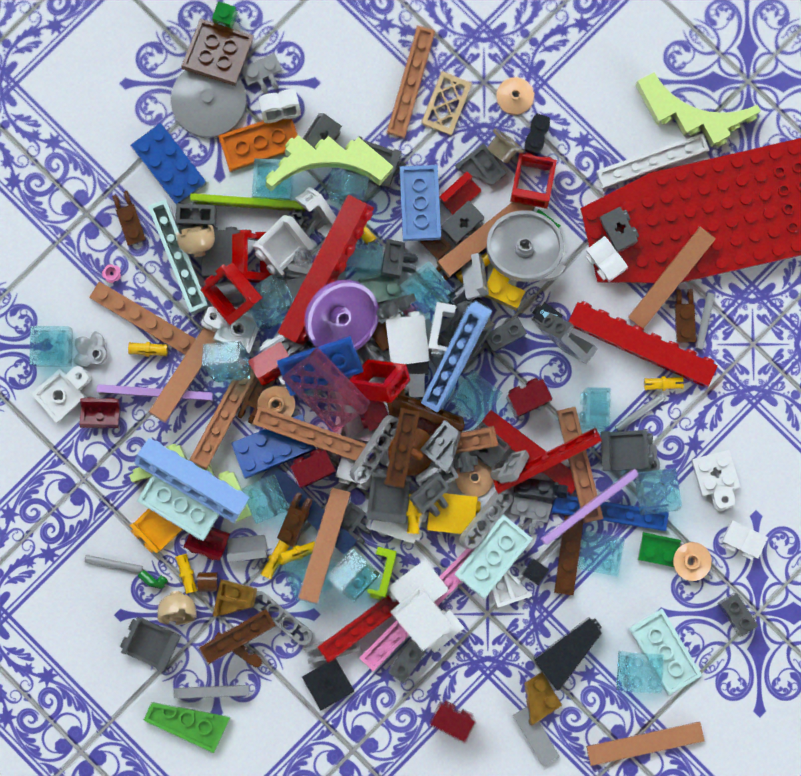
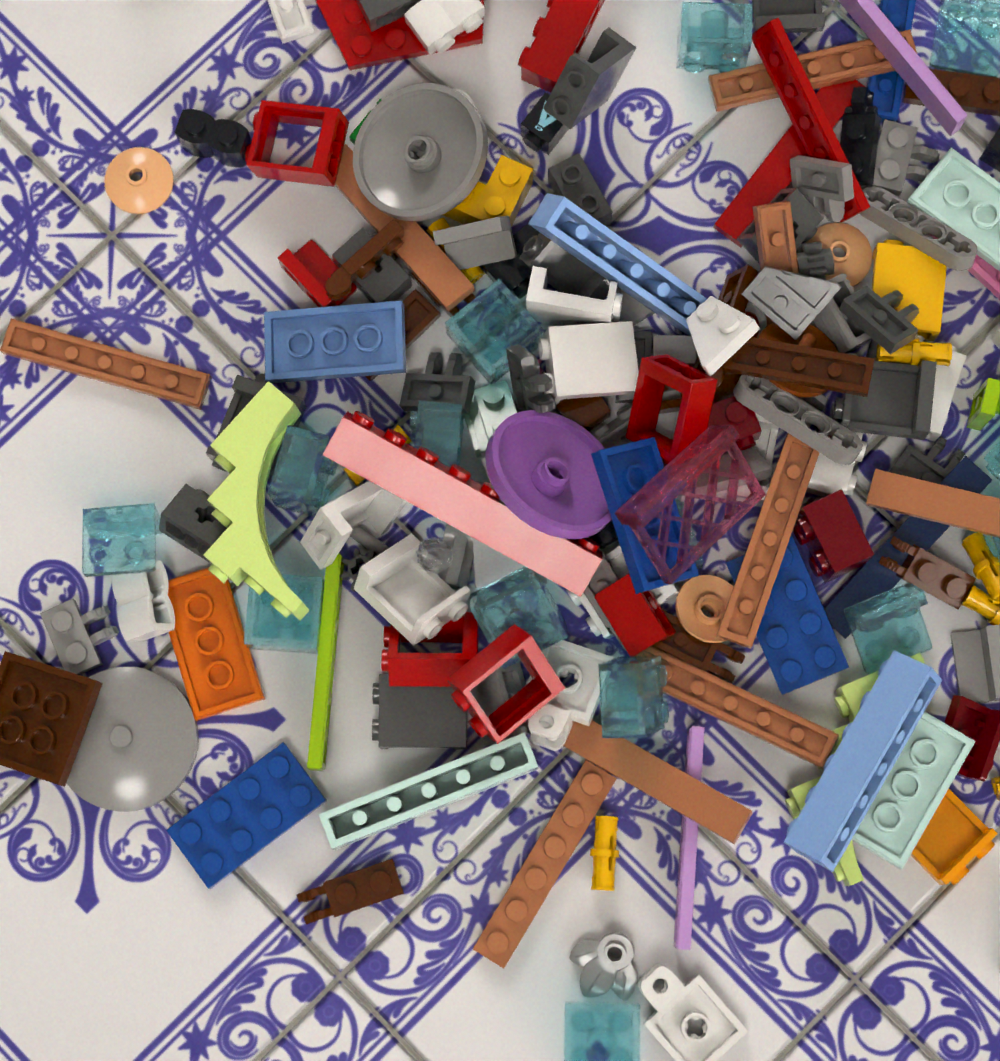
camera: 85 degrees left, 5 degrees down
dark red bracket [79,397,121,428] -> none
bright pink plate [102,264,121,283] -> none
dark grey brick [175,204,217,228] -> none
tan cylinder [175,225,215,257] -> none
tan window [421,71,472,136] -> none
clear light blue brick [448,370,503,425] -> none
dark grey wing [455,144,507,186] -> none
dark tan piece [487,128,525,164] -> none
dark red brick [506,377,553,419] -> none
none -> clear light blue bracket [82,503,162,577]
none -> reddish brown hinge [325,220,404,302]
none -> white wing [686,296,760,377]

